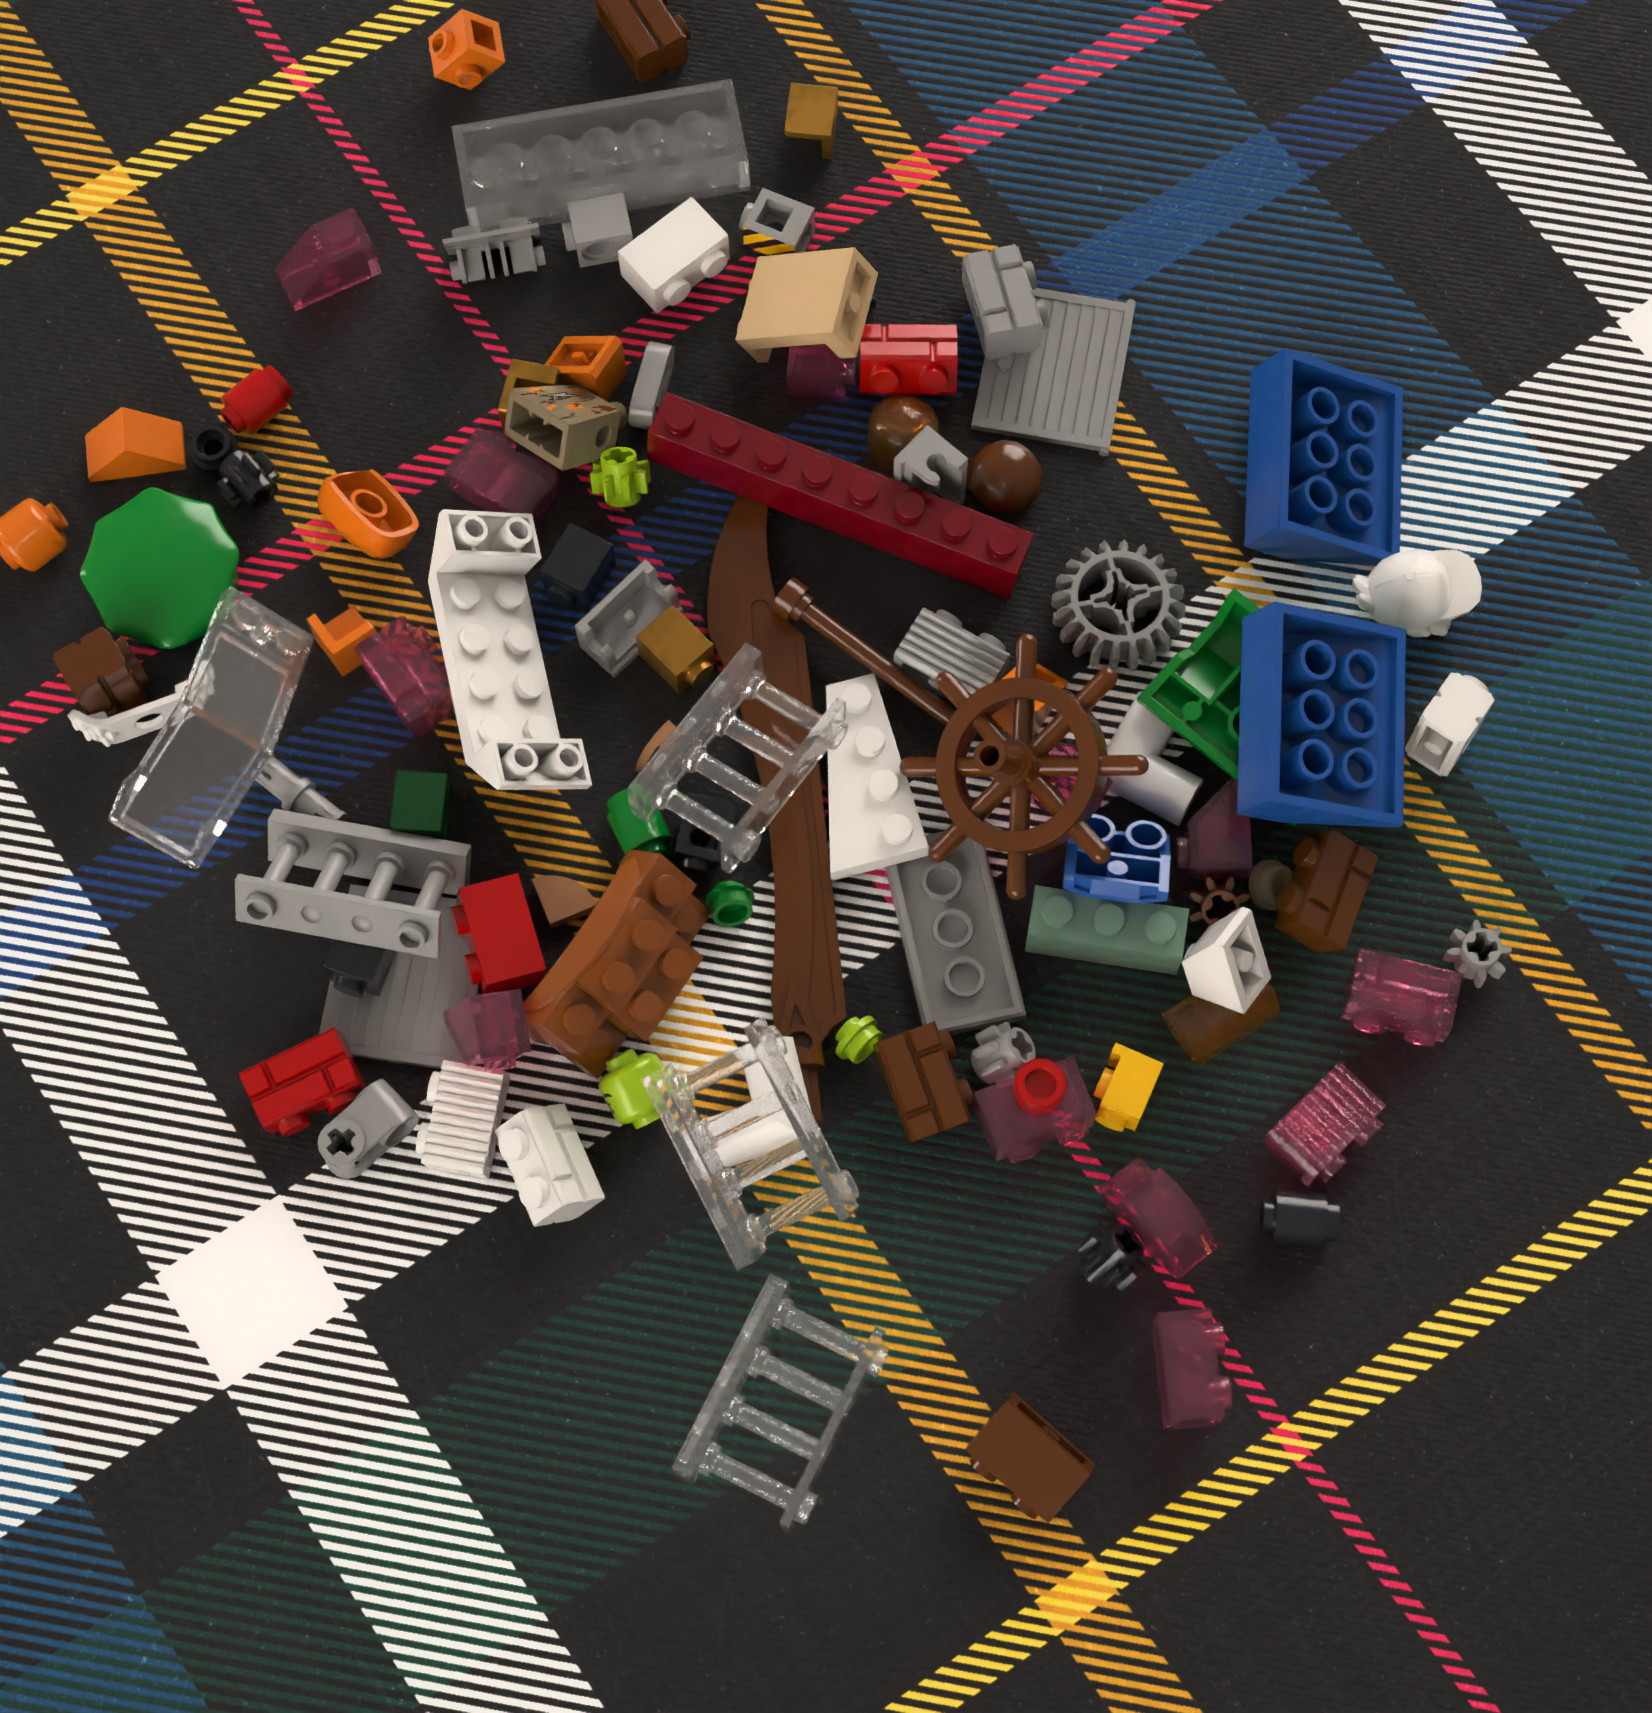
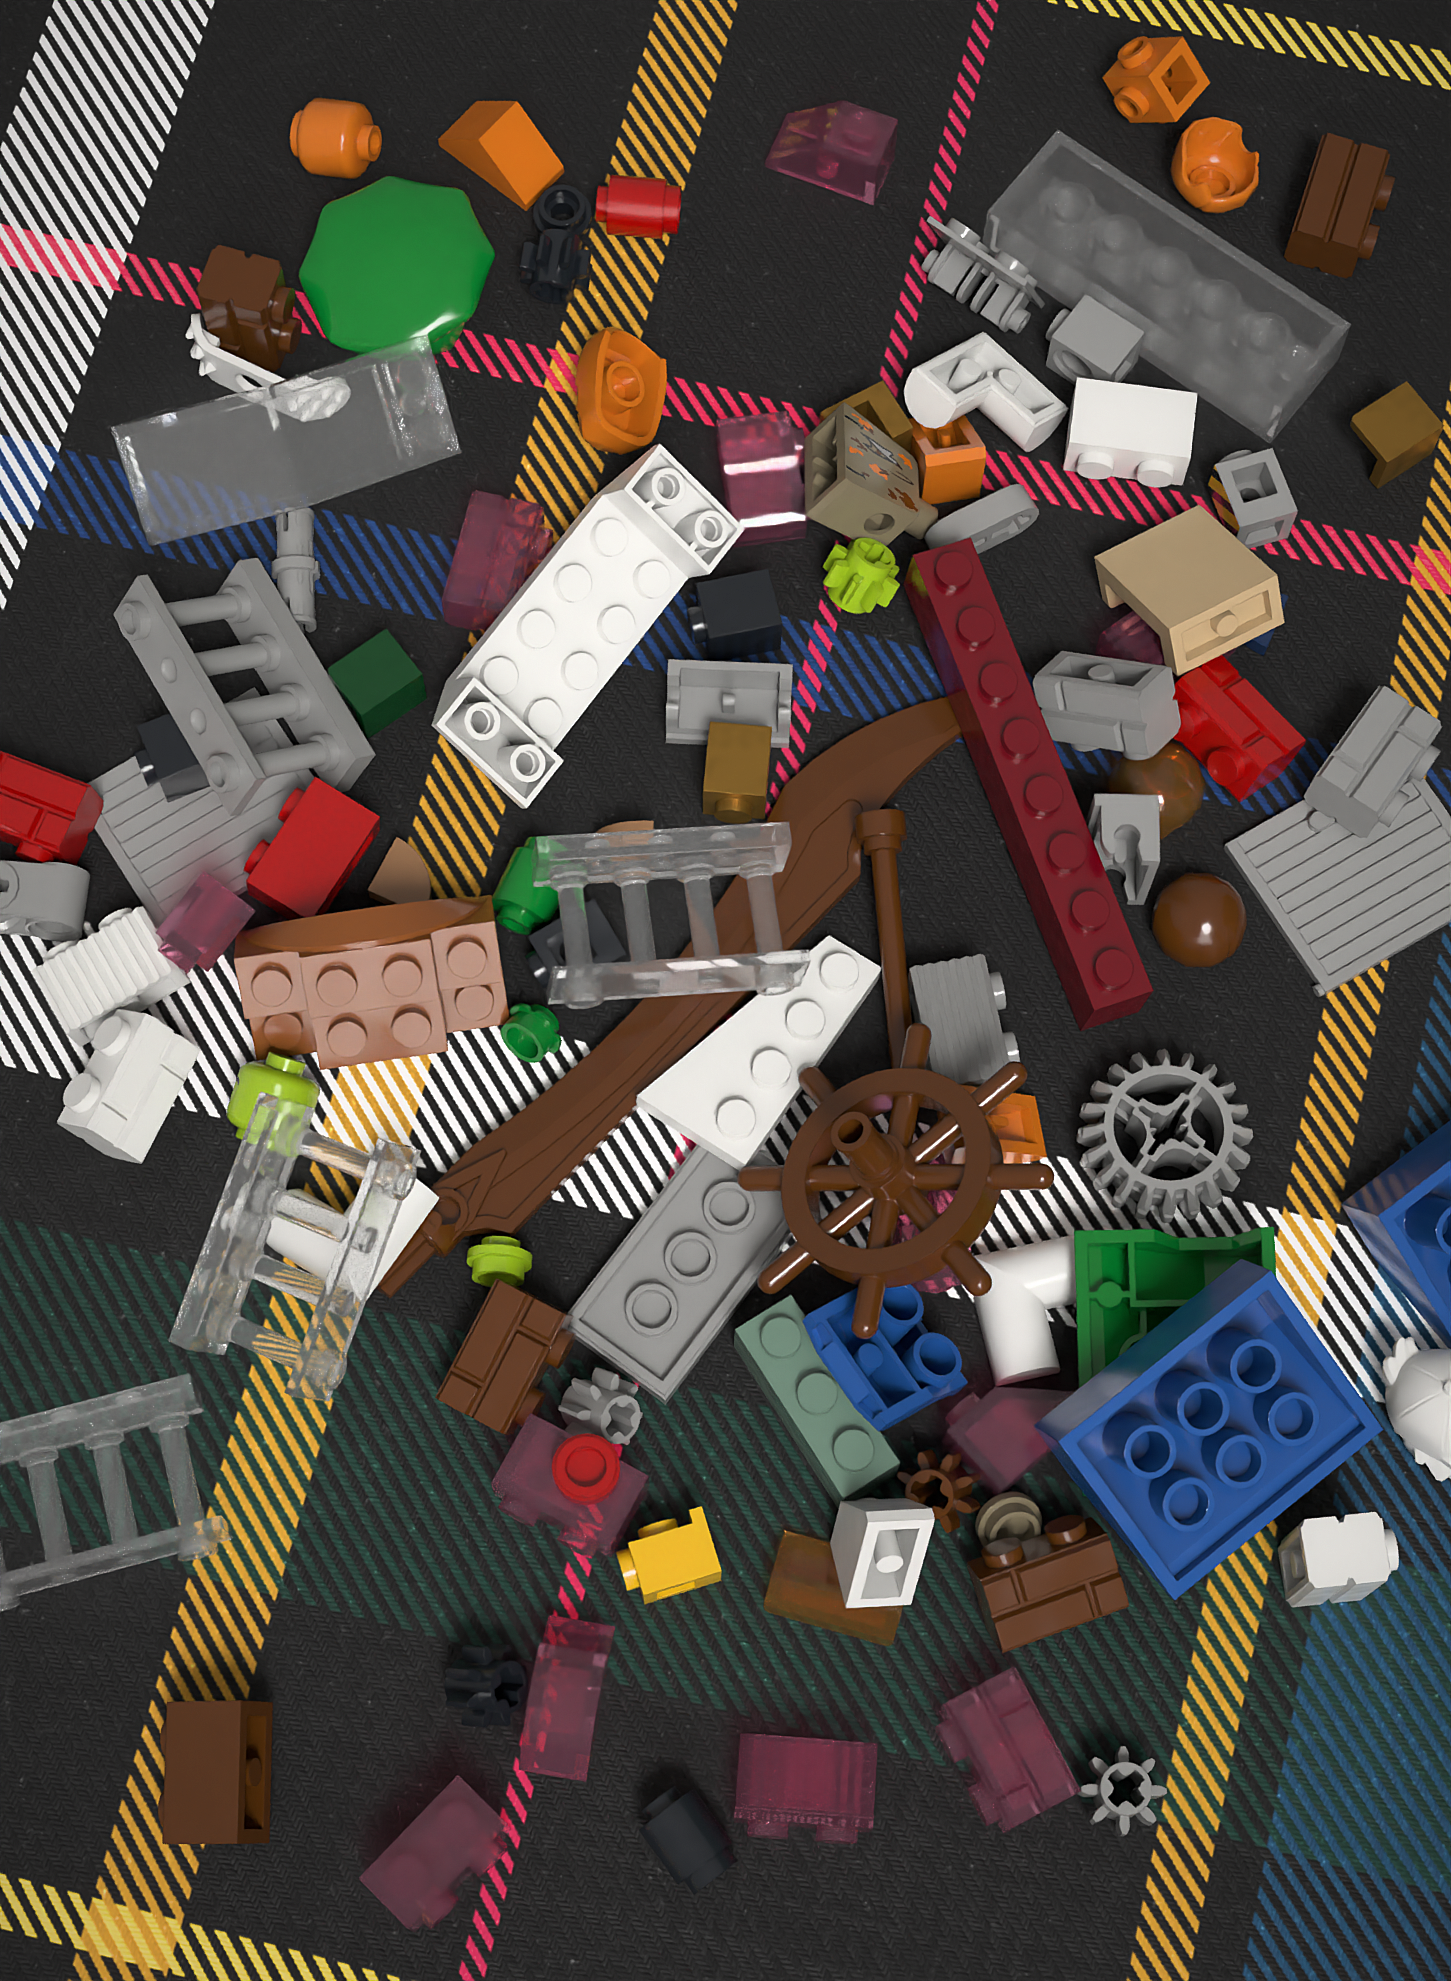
camera: 45 degrees right, 0 degrees up
orange panel [306,606,384,677] -> none
none -> white brick [904,332,1069,452]
none -> light grey brick [1032,651,1181,760]
none -> orange hair [1170,116,1259,214]

